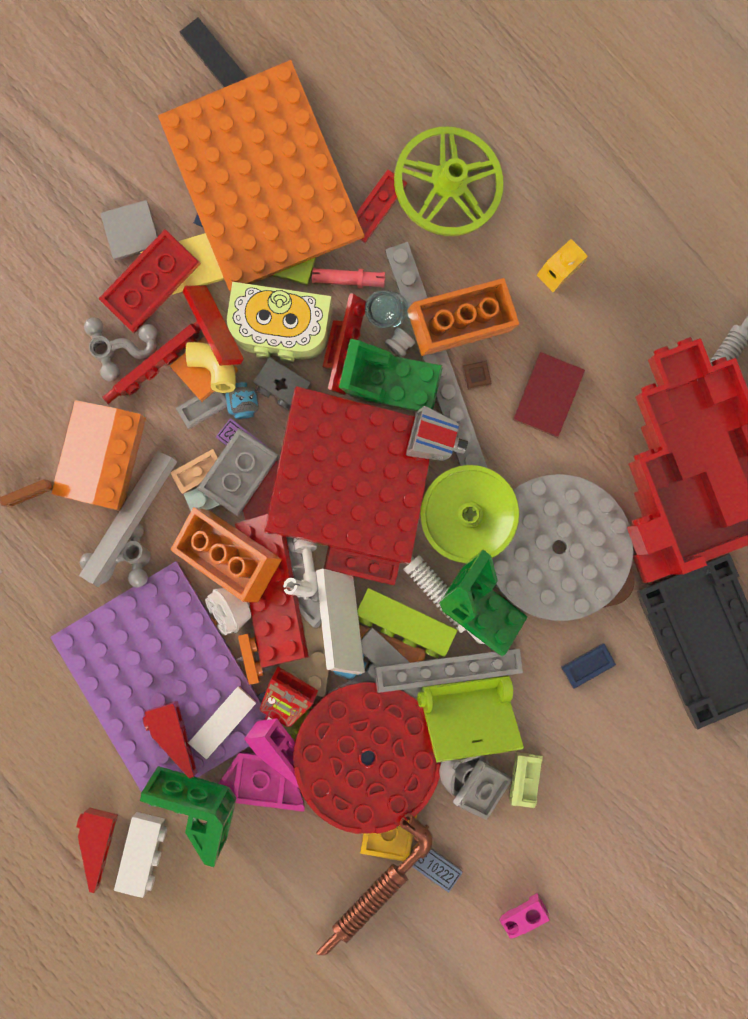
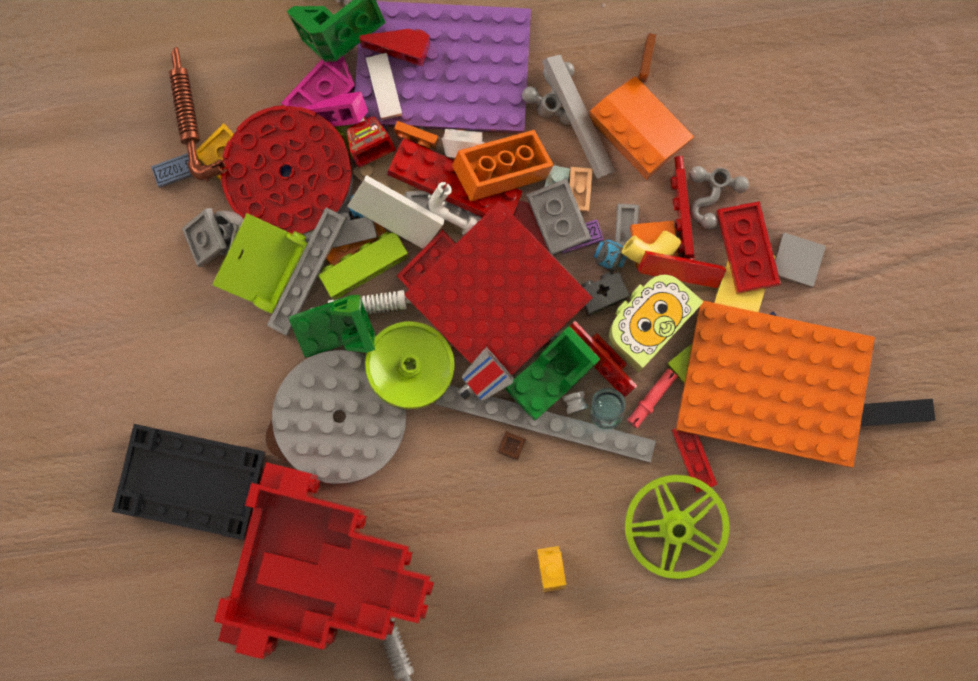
camera: 130 degrees right, 5 degrees down
orange brick [407,278,519,356] -> none
dark pink leg [499,893,550,939] -> none
yellowish green hinge [509,752,543,808] -> none
dark red tile [513,352,585,438] -> none
dark blue tile [561,643,616,689] -> none

